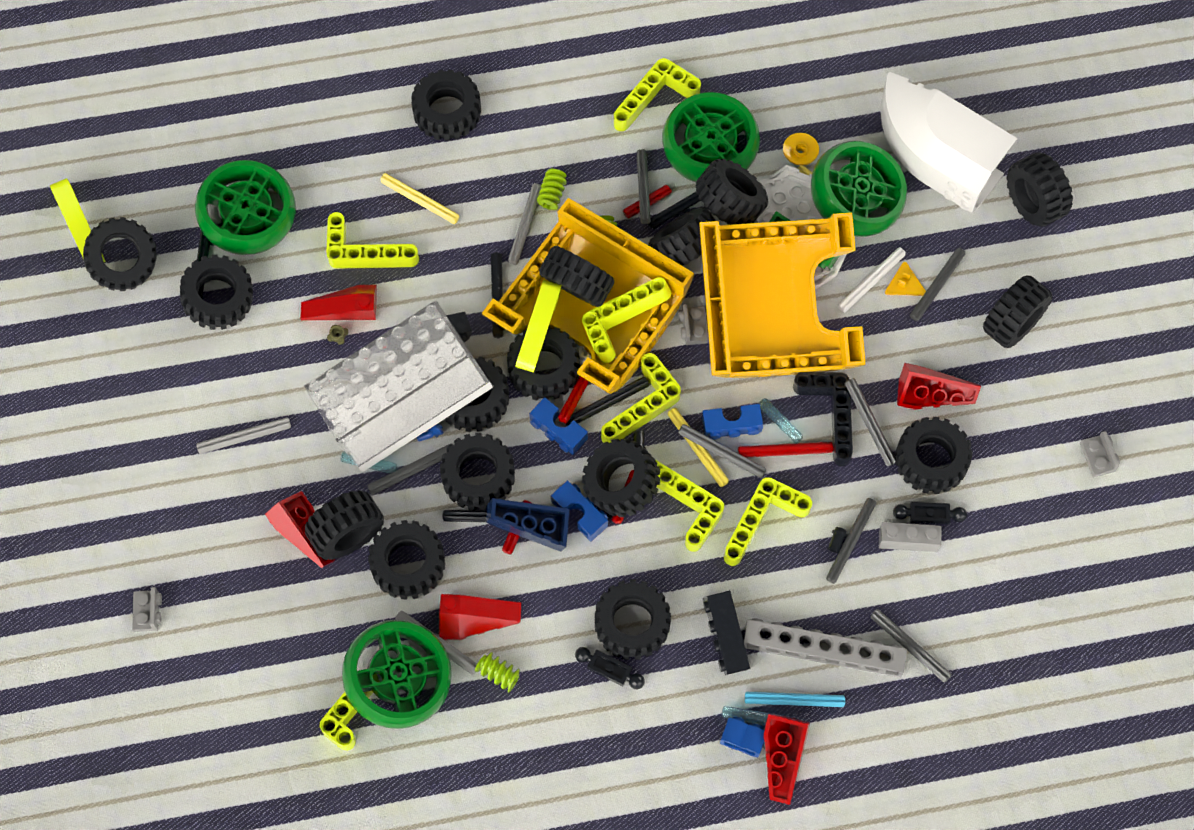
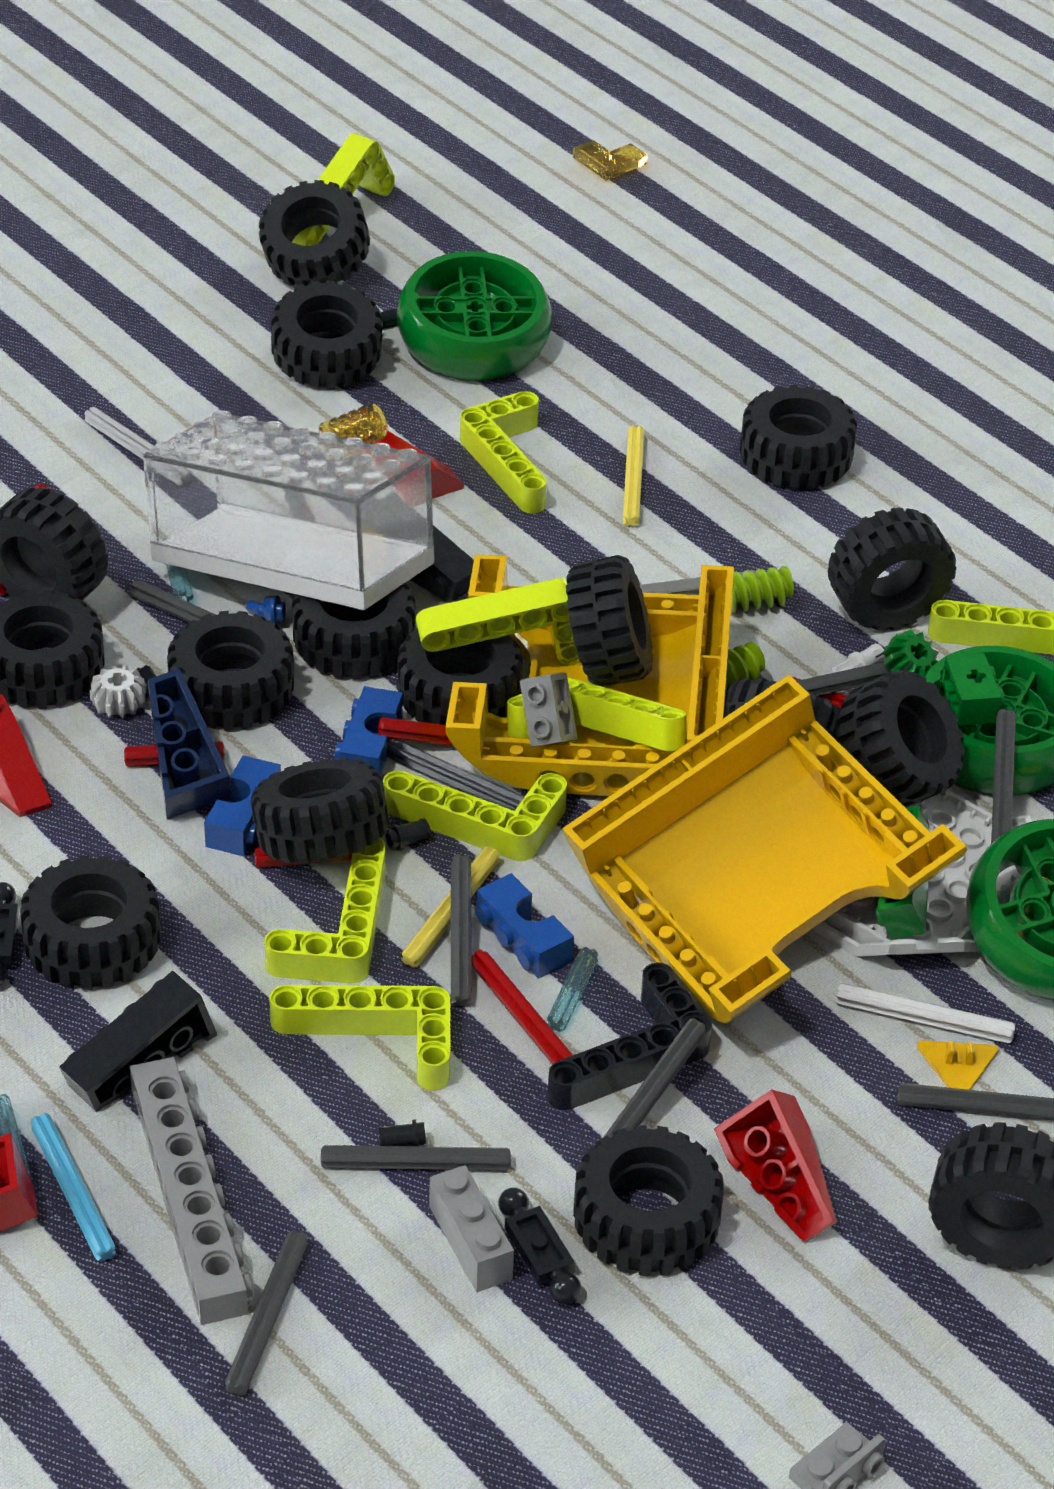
camera: 60 degrees right, 25 degrees down
none -> white gear [90,665,147,719]
none -> clear yellow piece [319,403,388,456]
none -> light grey bracket [520,672,578,747]
none -> clear yellow plate [572,140,648,180]
none -> black tyre [827,507,957,631]
none -> white axle [830,644,886,673]
none -> green gear [882,629,939,676]
none -> green brick [941,653,1005,725]
none -> dark grey axle [991,709,1016,844]

